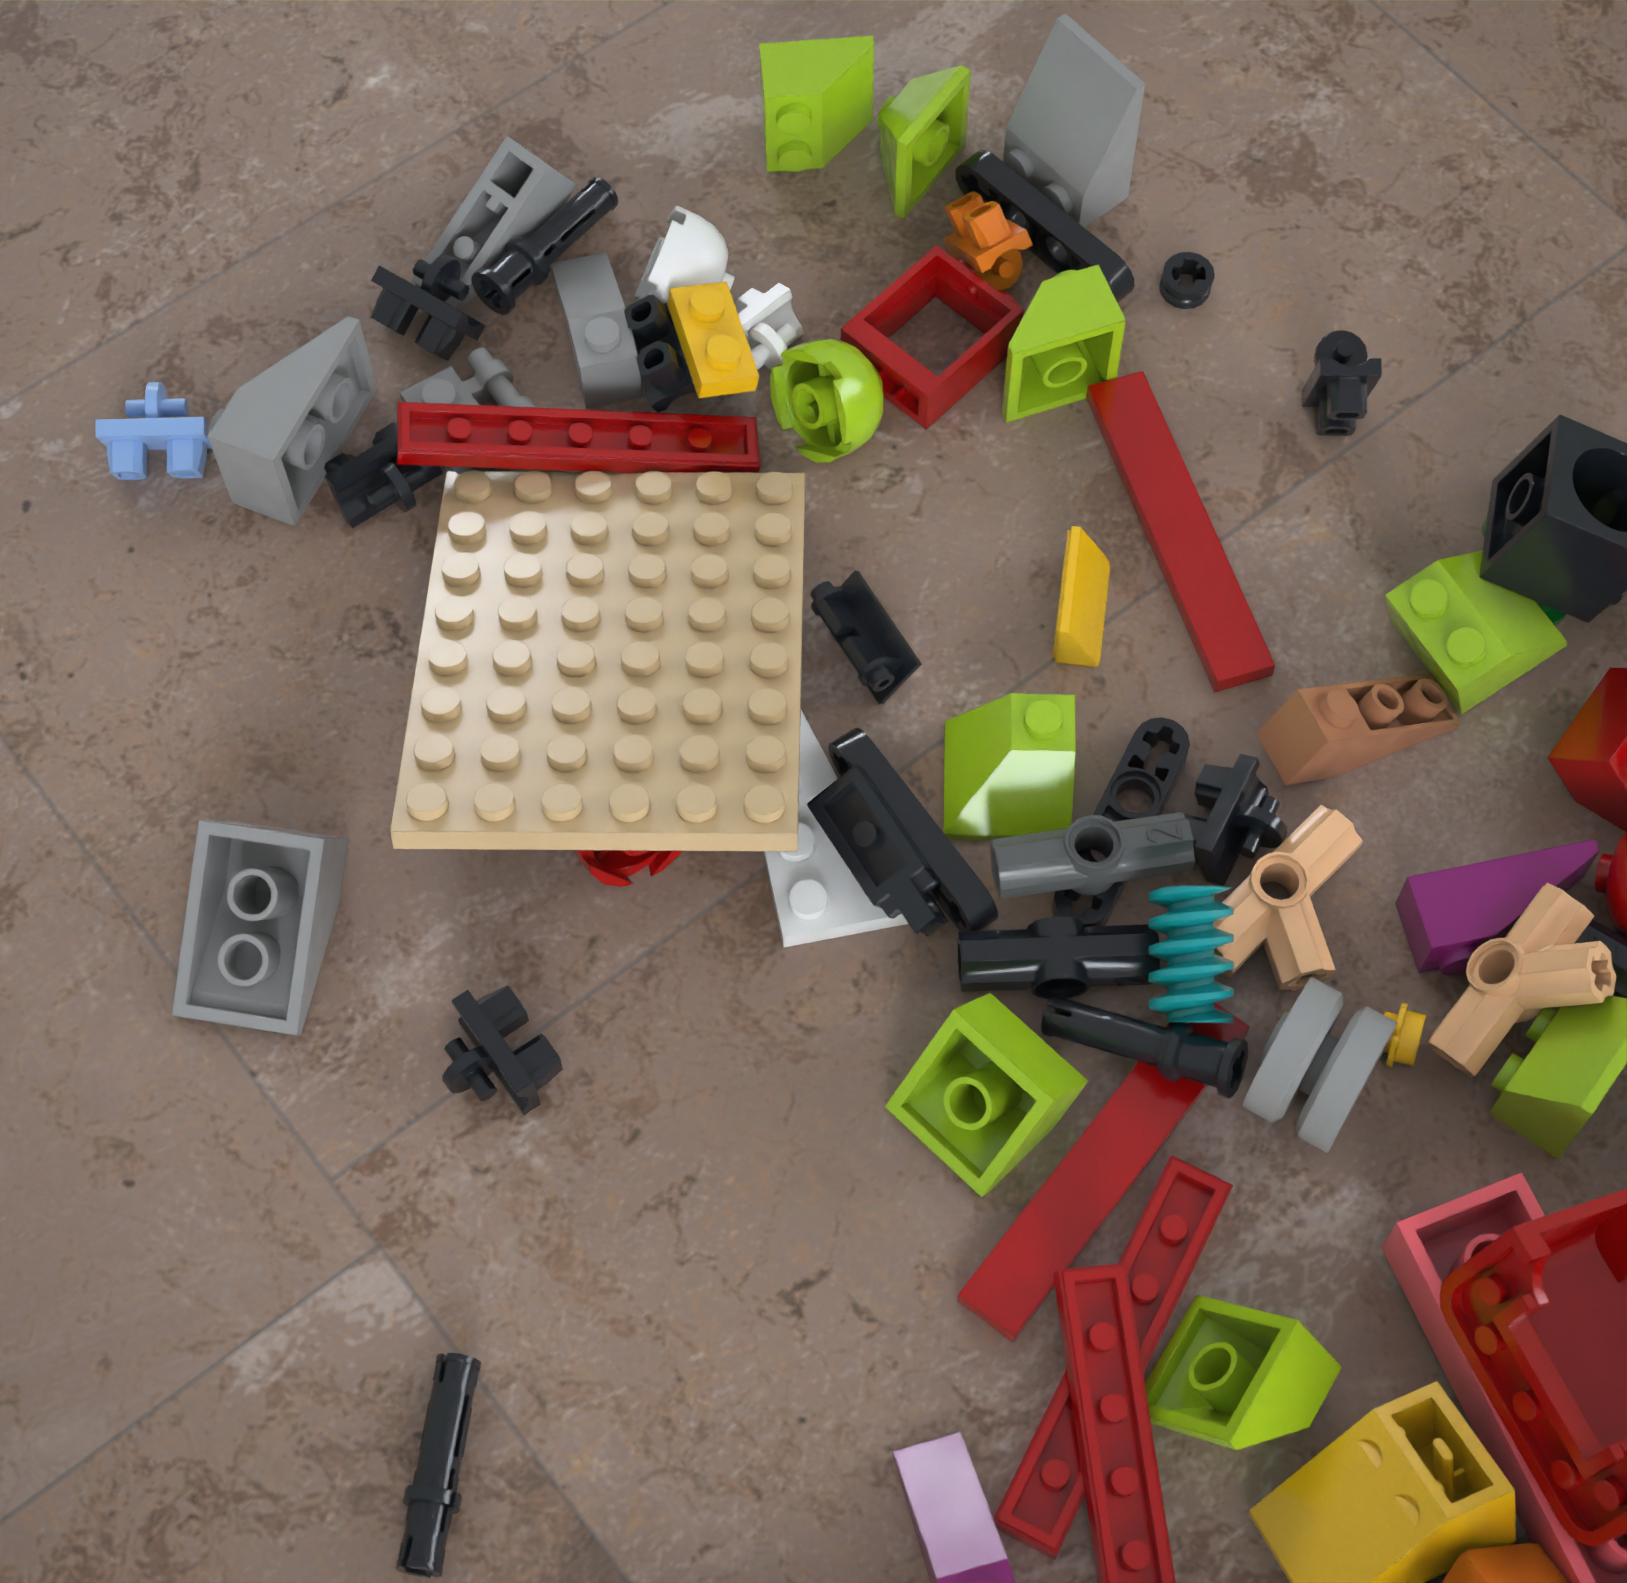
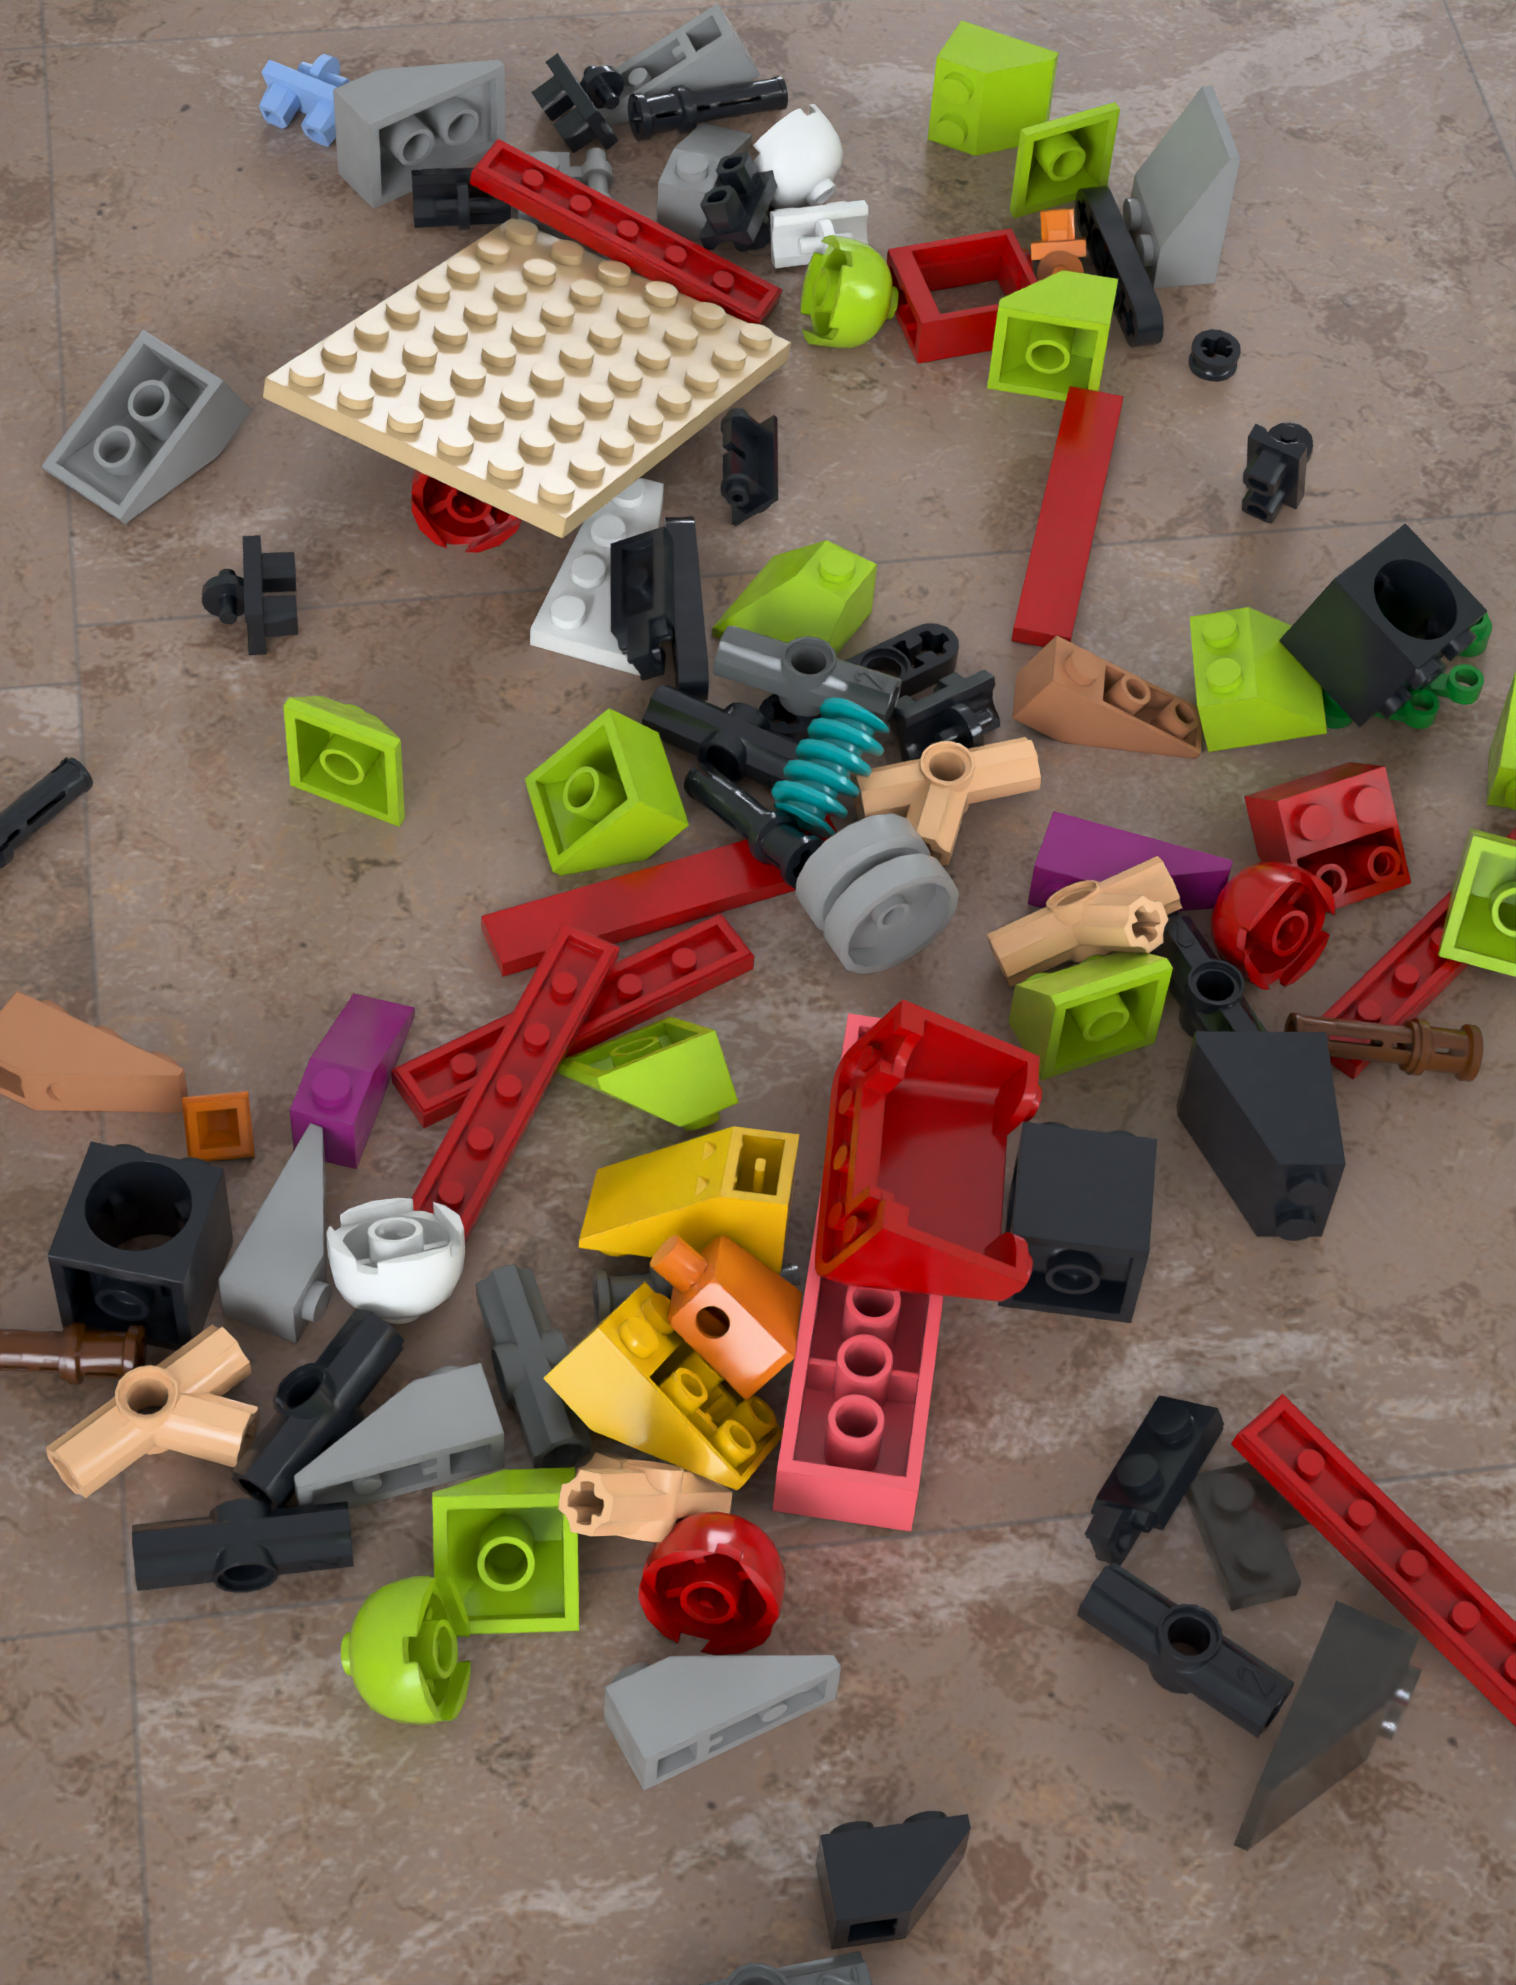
camera: 25 degrees right, 10 degrees down
yellow plate [667,281,760,398] -> none
yellow slope [1052,526,1110,667] -> none
yellow plate [1383,1003,1426,1067] -> none
none -> lime slope [283,696,405,827]

